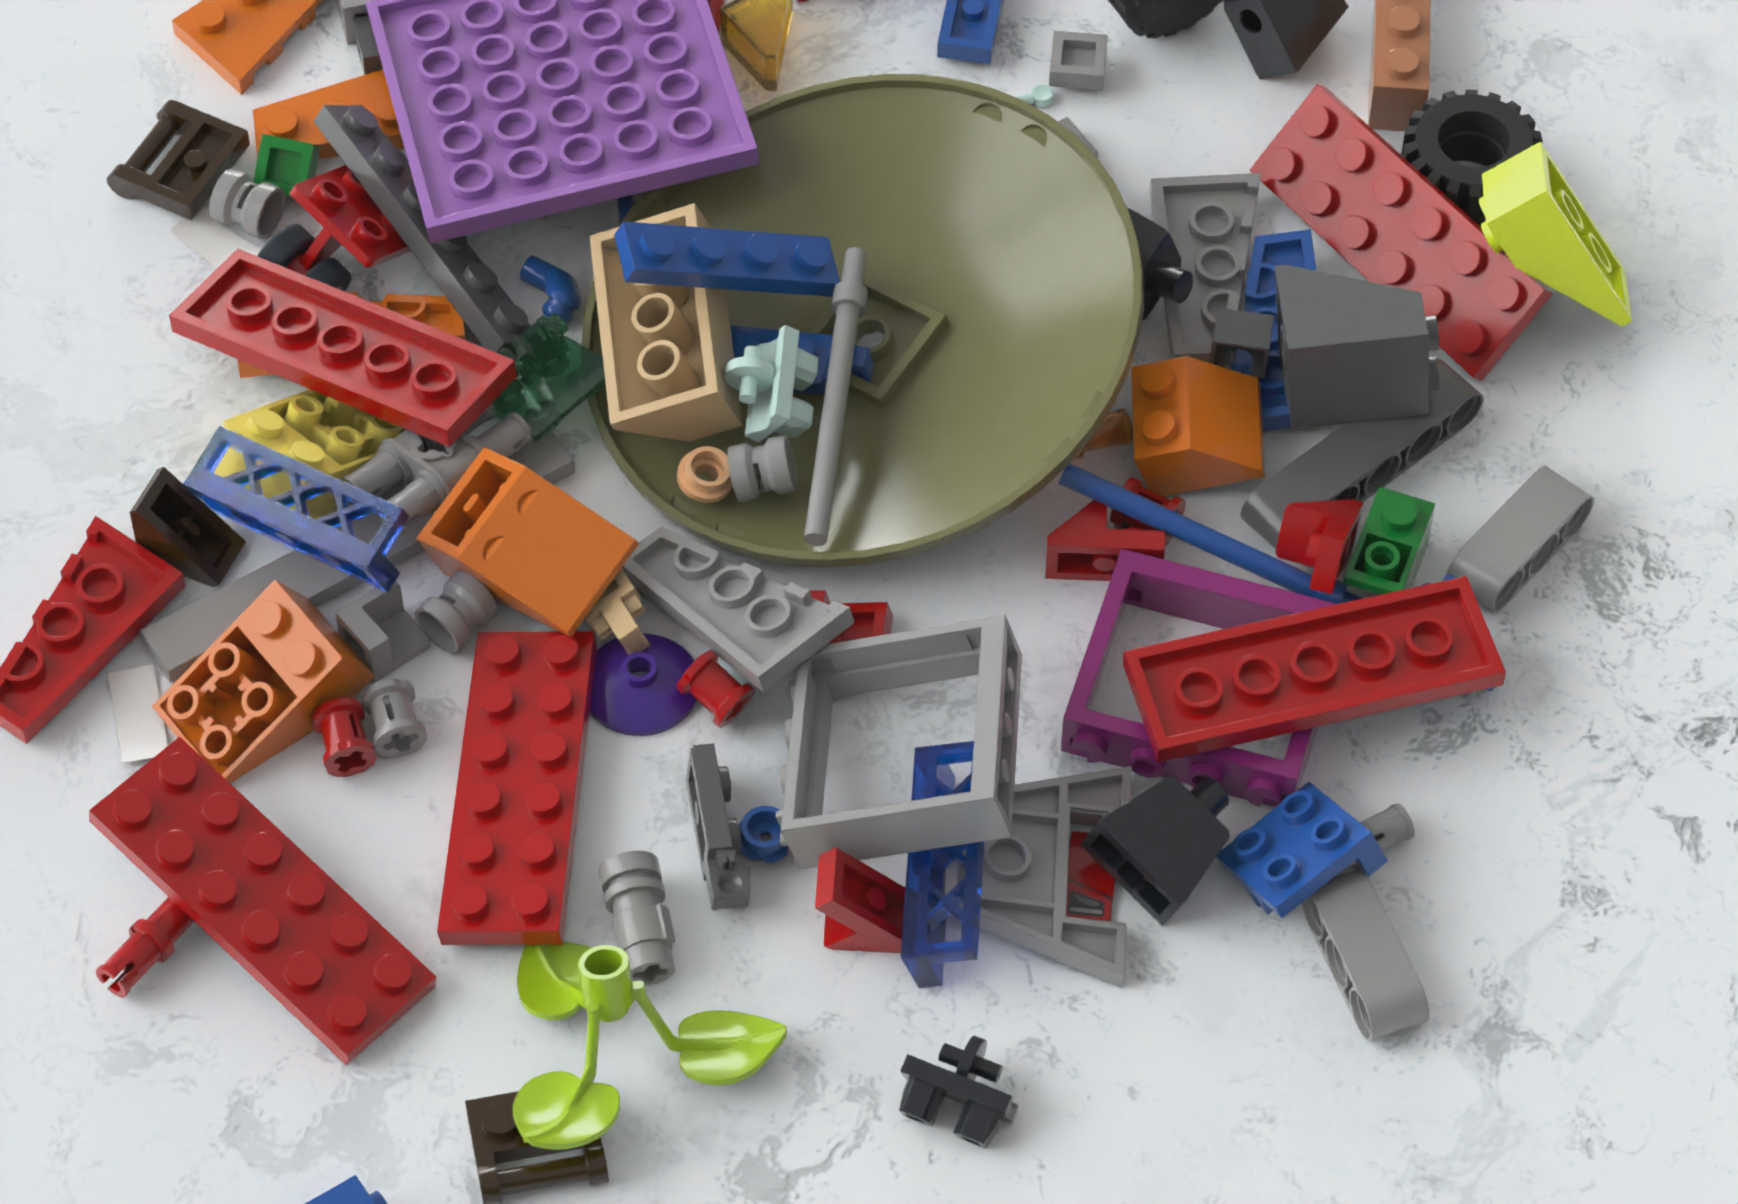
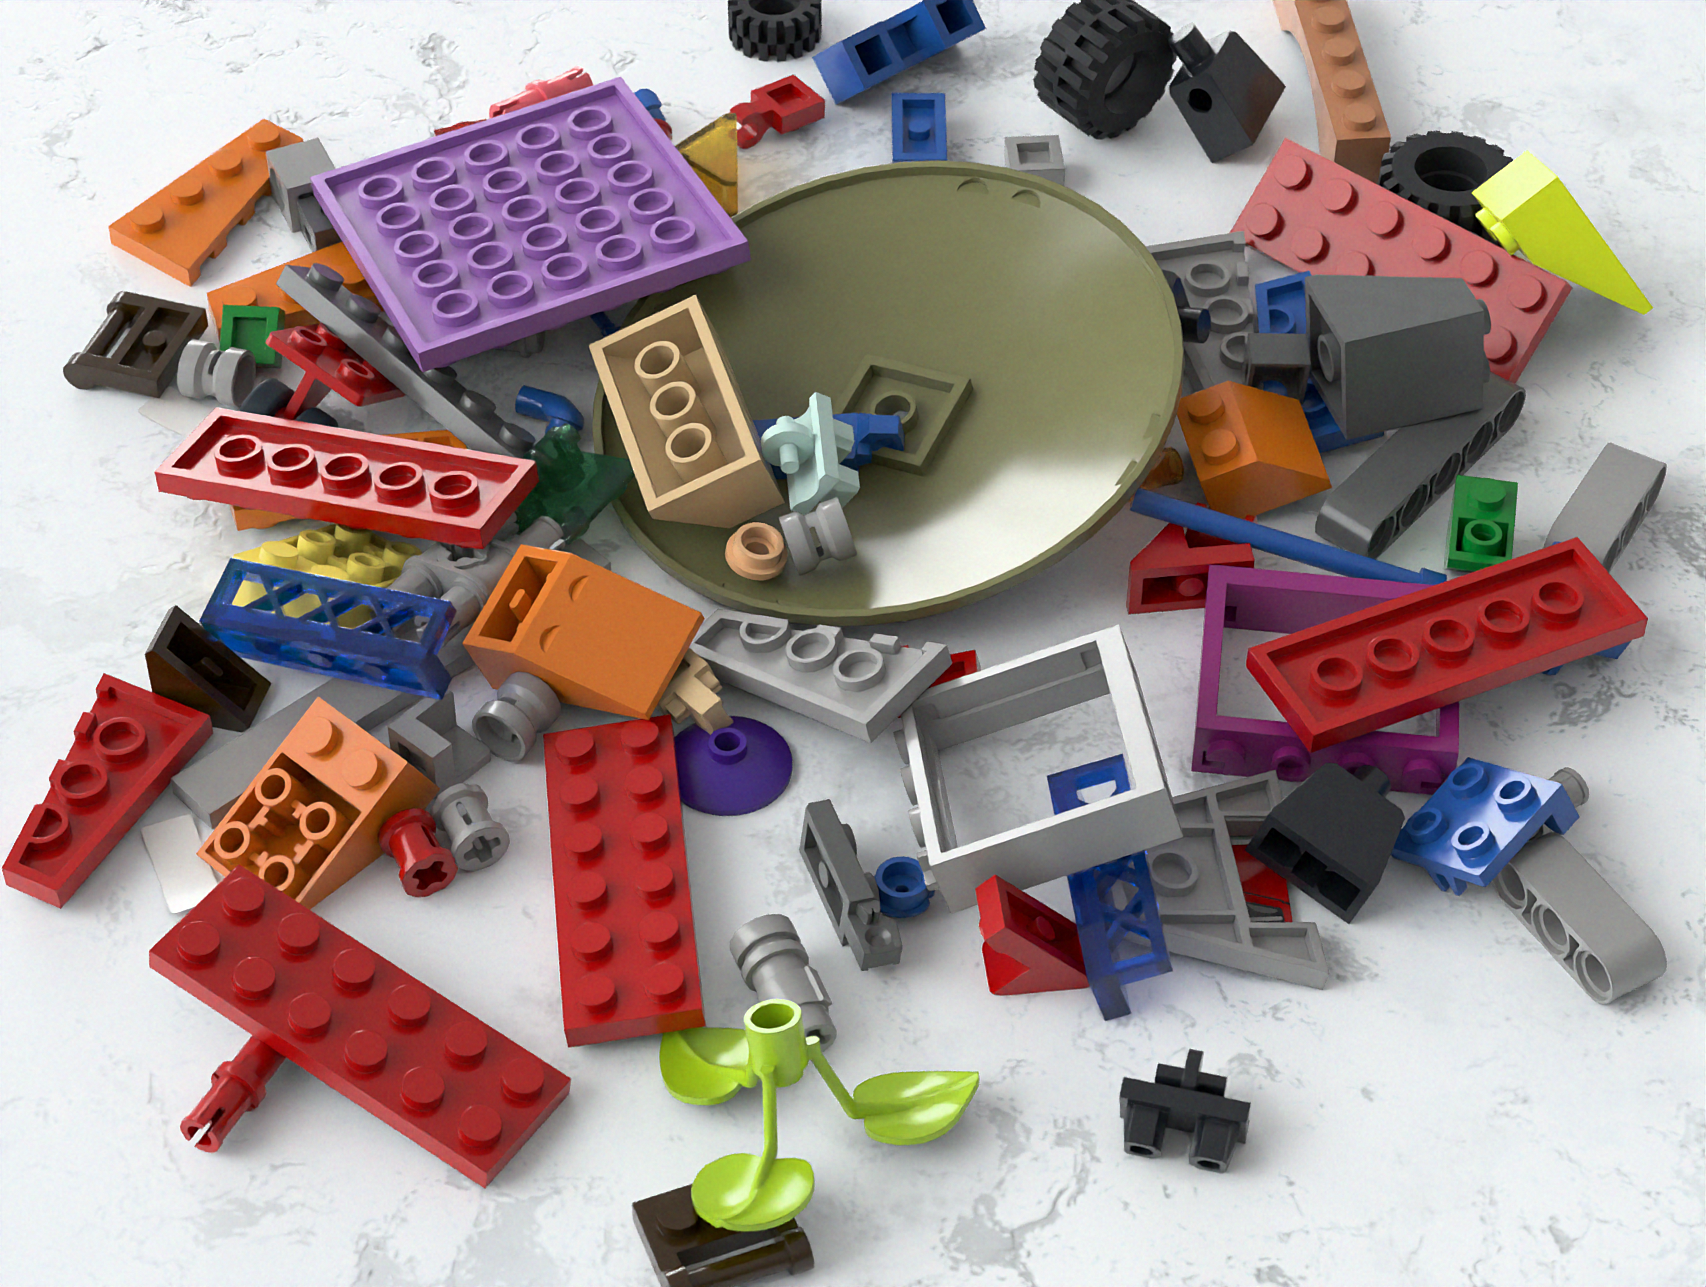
camera: 10 degrees left, 10 degrees down
blue plate [614,221,840,297] -> none
red bush [676,649,756,729] -> none
light grey bar [804,247,868,546] -> none
red slope [1275,499,1364,595] -> none

